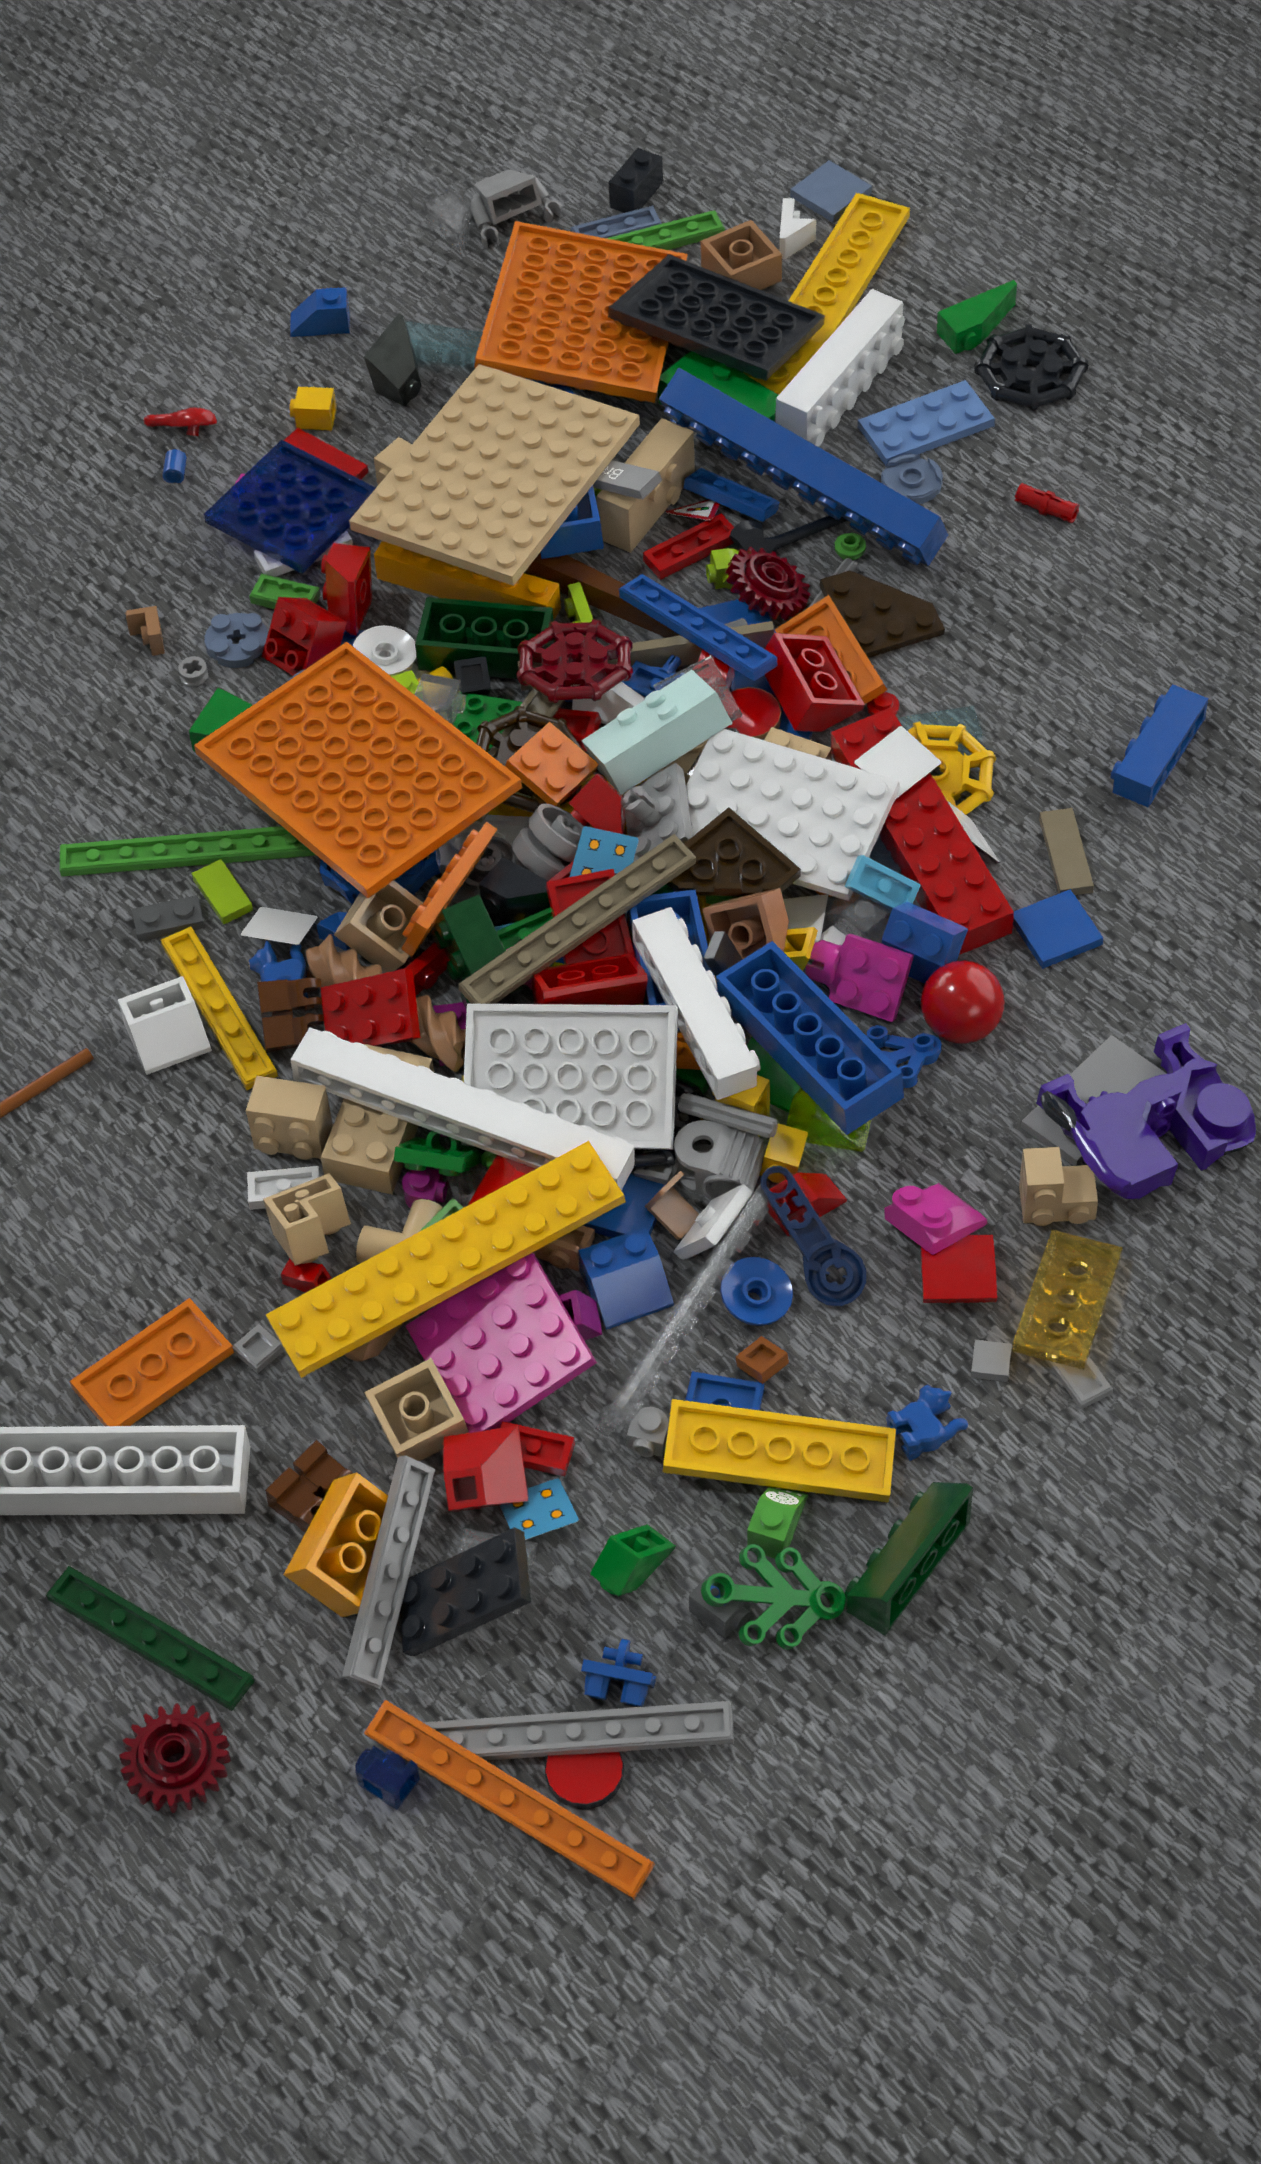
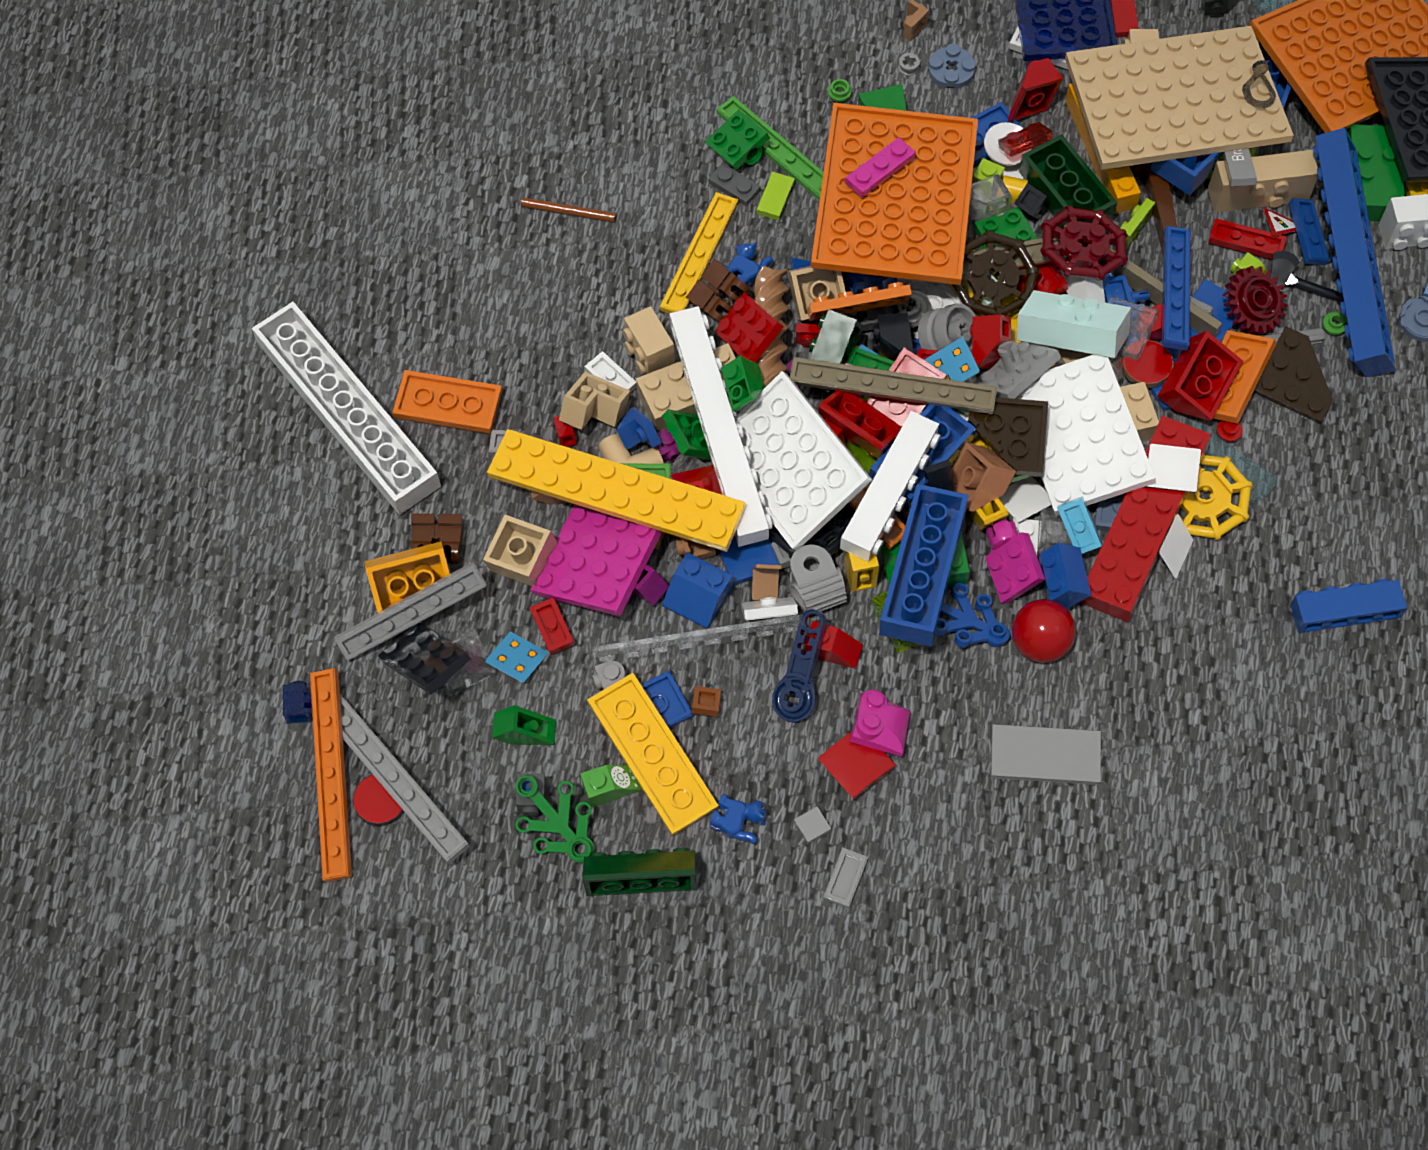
camera: 50 degrees right, 10 degrees up
dark green tile [46,1566,255,1711] -> none
white slope [118,976,212,1075] -> none
dark red gear [119,1703,231,1813] -> none
white sticker [241,907,318,945] -> none
bright green plate [249,574,321,609] -> none
red slope [262,597,347,676] -> none
red slope [443,1426,529,1512] -> none
orange plate [505,722,599,807] -> none
blue hips [581,1639,657,1707] -> none
light grey axle [678,1093,778,1138] -> none
blue dish [720,1257,793,1326] -> none
yellow brick [759,1123,808,1183] -> none
clear yellow plate [1012,1230,1123,1370] -> none
blue tile [1013,889,1103,969] -> none
tan brick [1019,1147,1098,1226] -> none
dark purple animal [1036,1023,1256,1199] -> none
dark tan tile [1039,808,1094,895] -> none
none -> blue slope [617,407,661,449]
none -> green plate [705,109,770,170]
none -> green slope [721,355,765,412]
none -> bright green plate [828,79,852,102]
none -> dark pink plate [845,137,916,198]
none -> clear red plate [998,122,1053,157]
none -> clear smoke piece [1242,60,1276,108]

